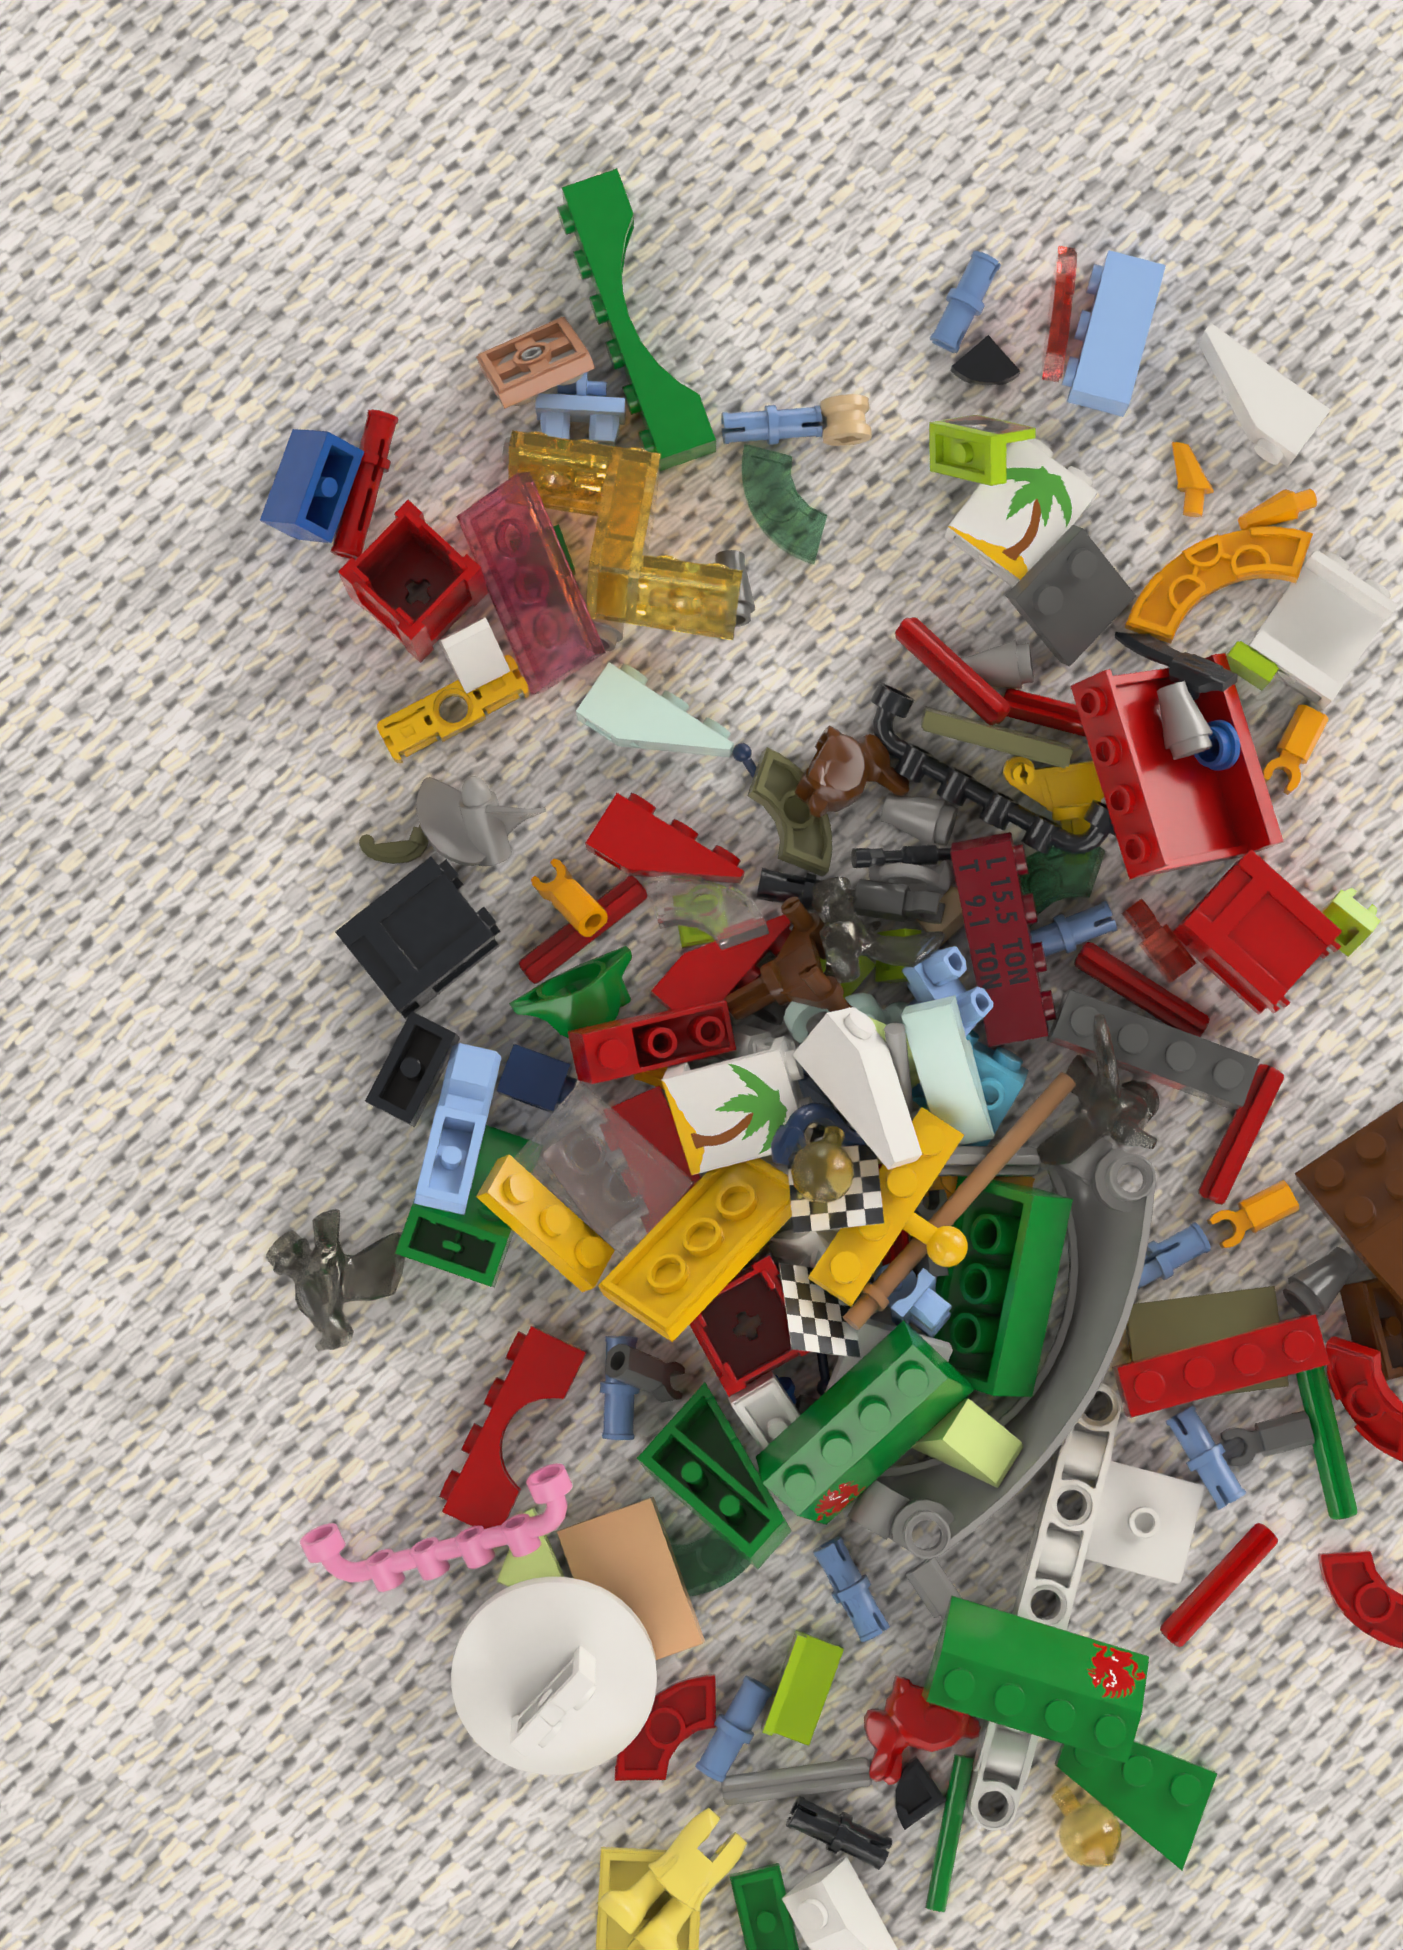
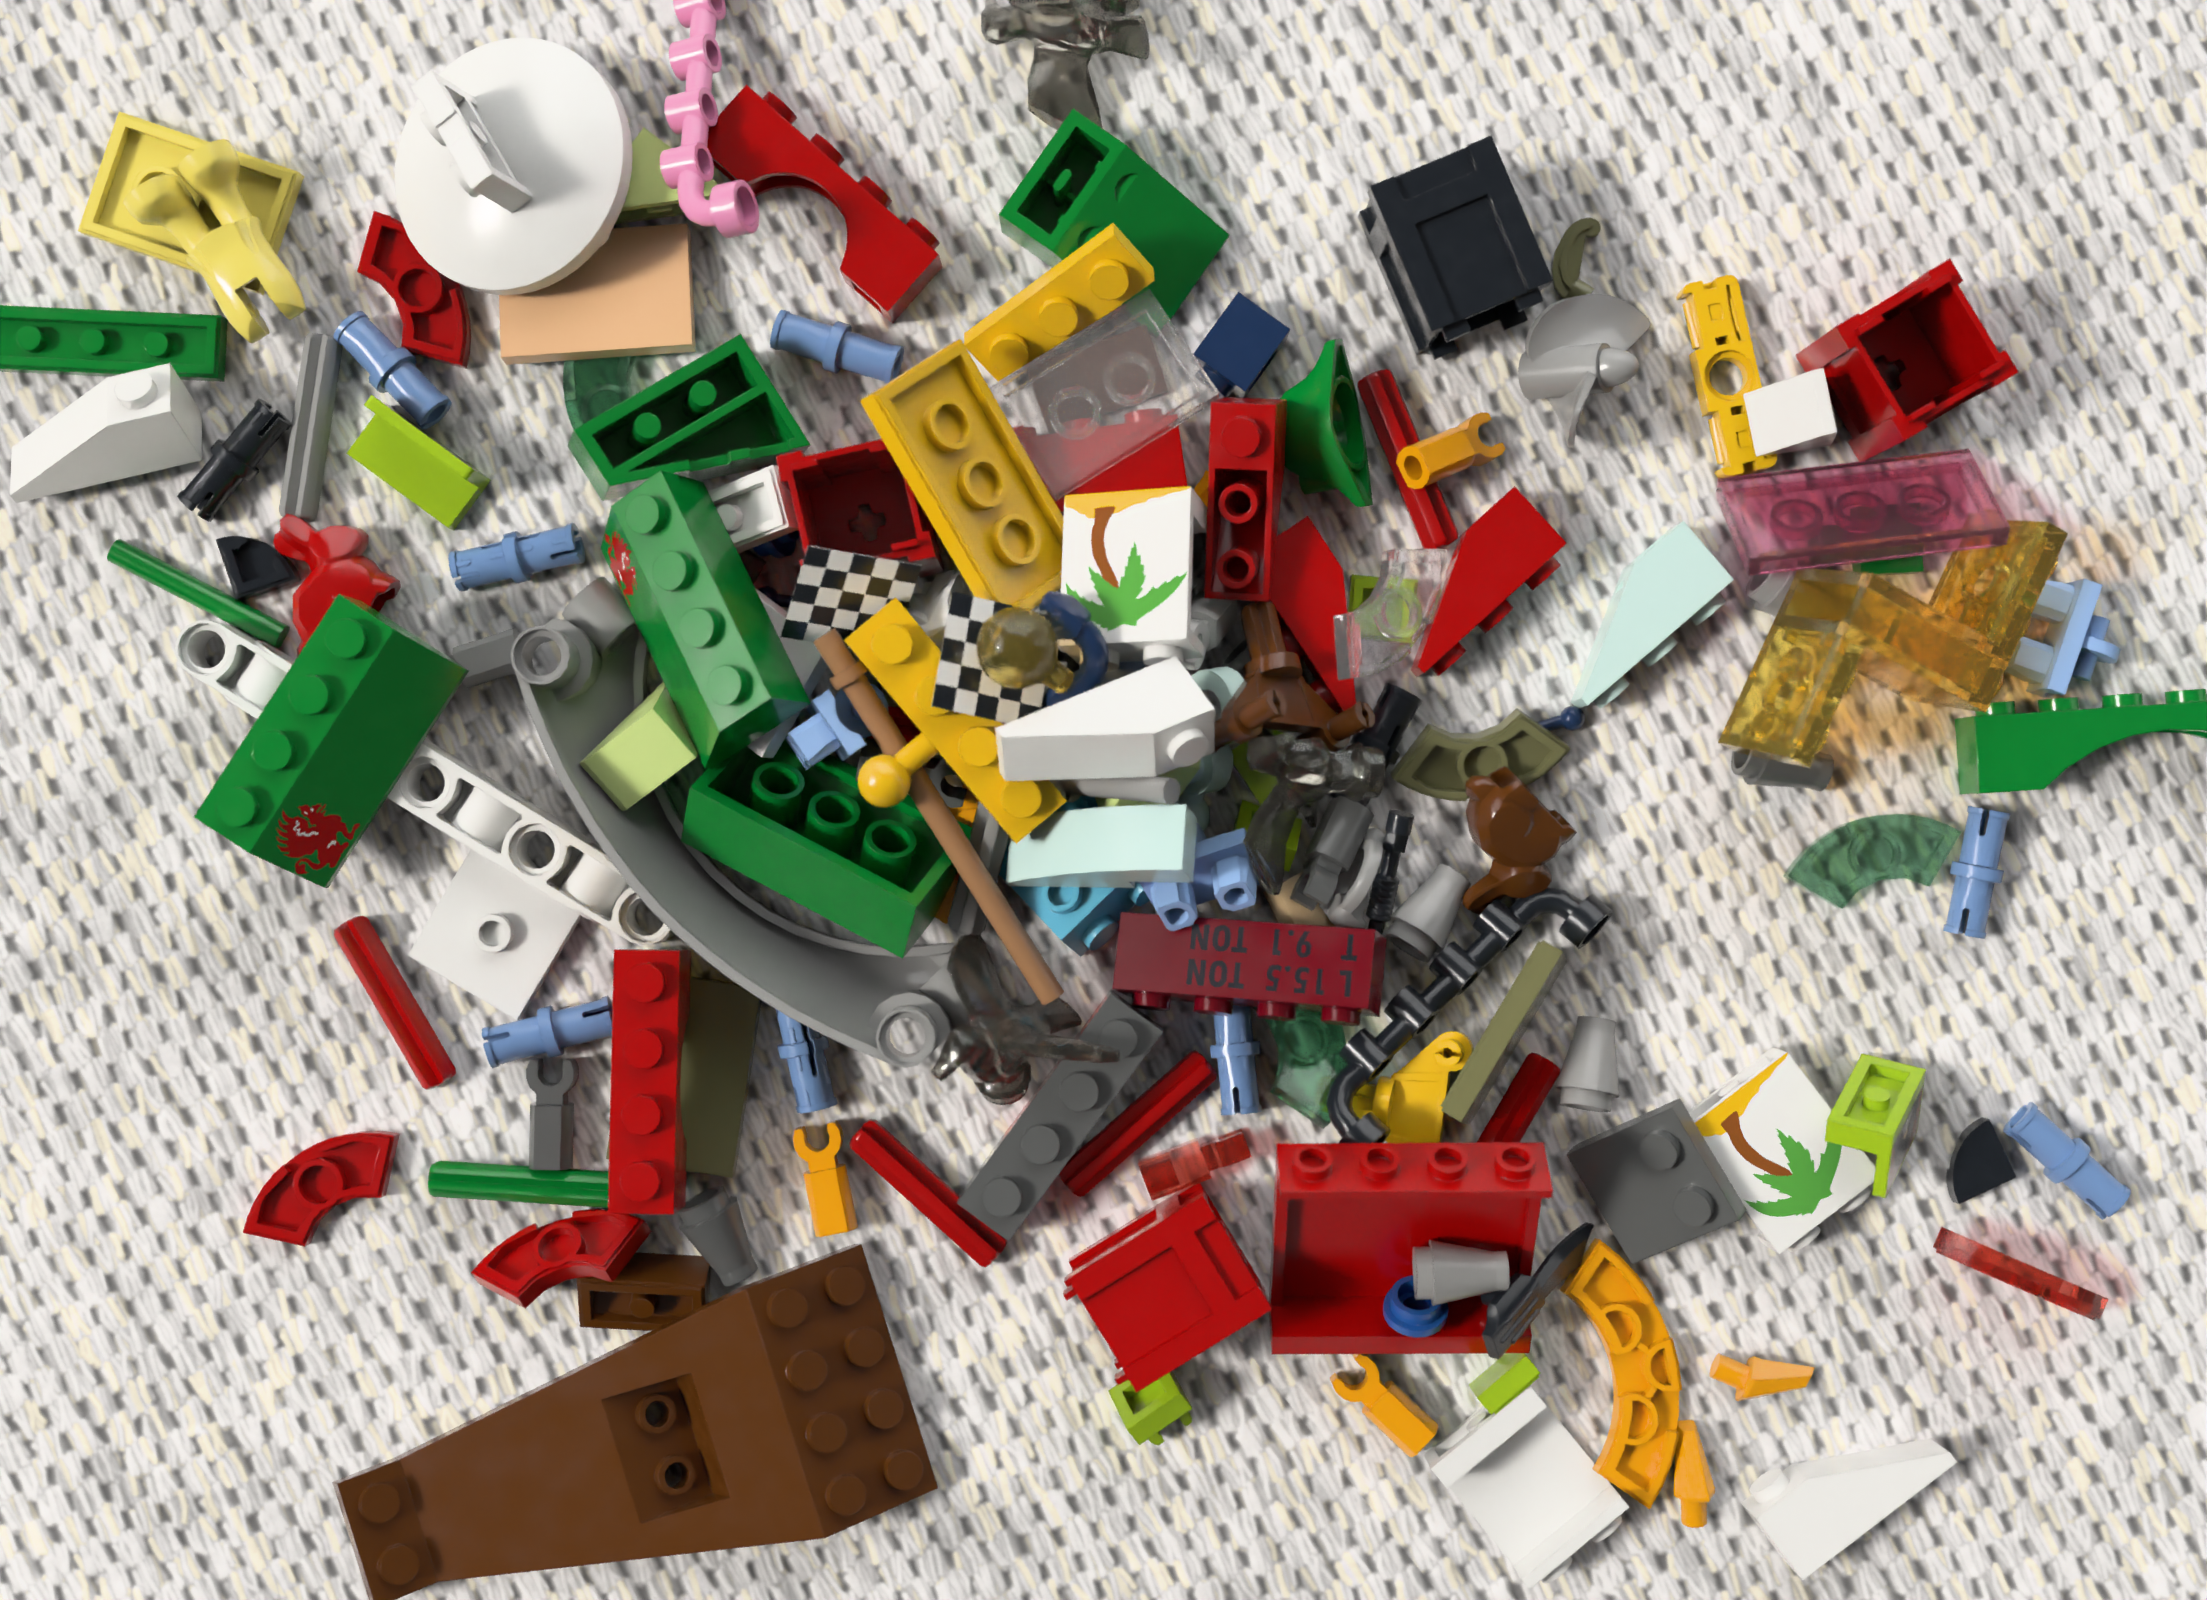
camera: 110 degrees right, 5 degrees up
blue brick [260,429,364,543] -> none
red pin [330,409,399,560] -> none
black brick [365,1011,460,1127] -> none
light blue plate [414,1043,501,1215] -> none
nougat piece [476,317,595,409] -> none
dark grey bar [605,1344,685,1402] -> none
tan wheel [820,394,872,446] -> none
red axle [895,617,1011,725] -> none
clear yellow piece [1051,1785,1122,1867] -> none
green wing [1055,1740,1217,1871] -> none
light blue brick [1062,250,1166,417] -> none

